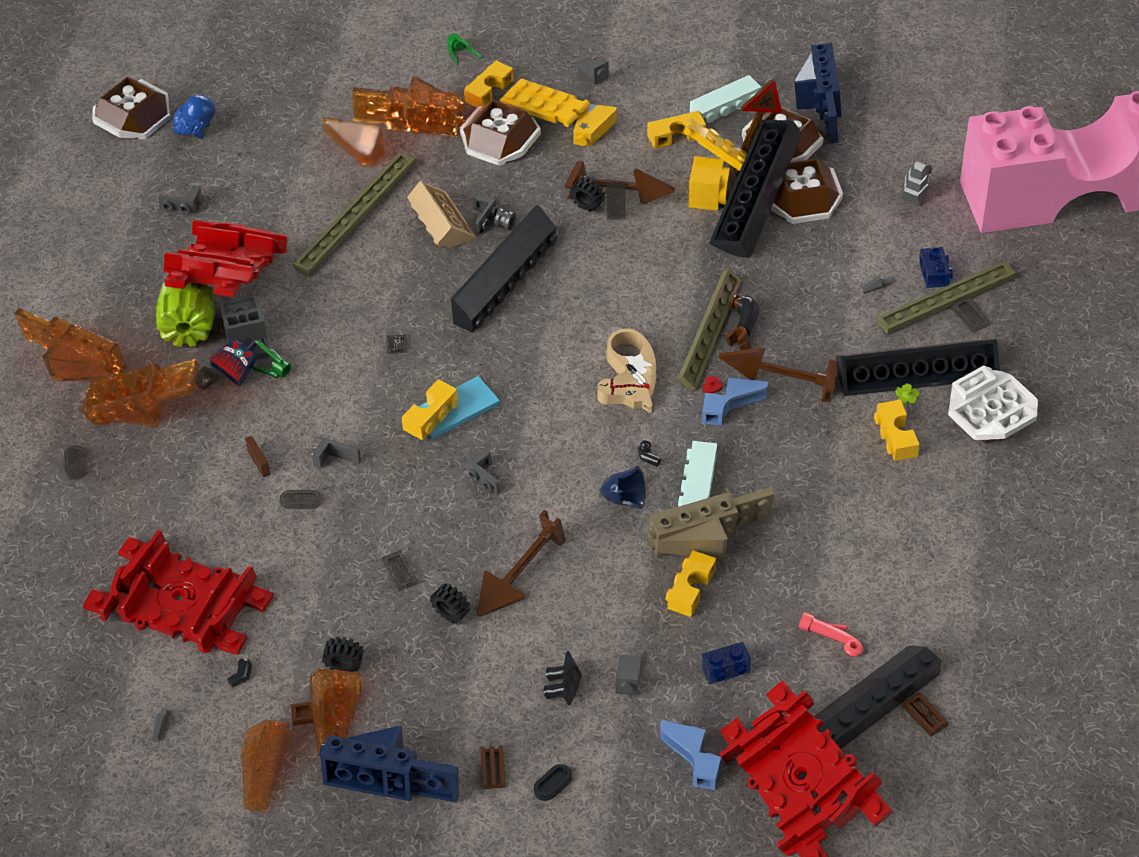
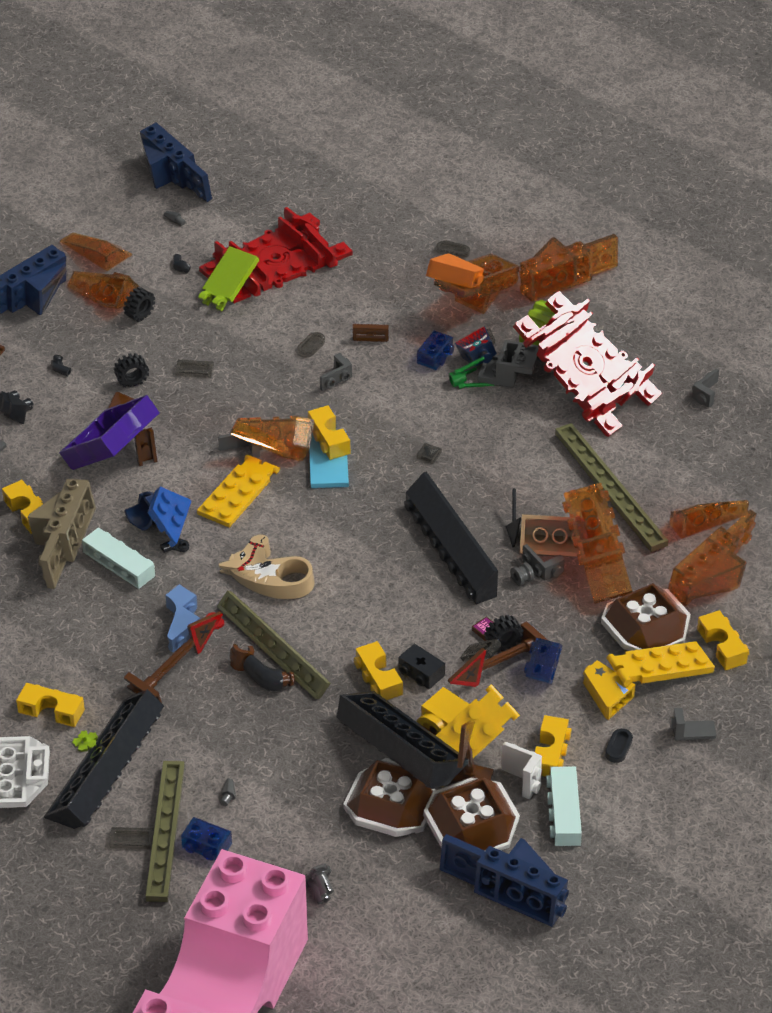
camera: 120 degrees right, 5 degrees down
none -> black arm [51,354,72,376]
none -> dark purple tile [59,395,160,470]
none -> dark blue wedge [140,122,212,202]
none -> blue wing [147,486,191,547]
none -> yellow hinge [197,454,280,528]
none -> lime tile [198,246,259,311]
none -> clear orange wedge [231,416,314,461]
none -> yellow arch [354,641,403,700]
none -> black brick [398,643,445,689]
none -> clear blue brick [417,330,455,370]
none -> orange slope [426,253,484,288]
none -> tile [472,616,494,641]
none -> white bracket [501,742,542,799]
none -> black piece [506,488,521,548]
none -> clear blue brick [524,637,563,685]
none -> clear orange wedge [562,483,633,604]
none -> black tile [605,728,633,763]

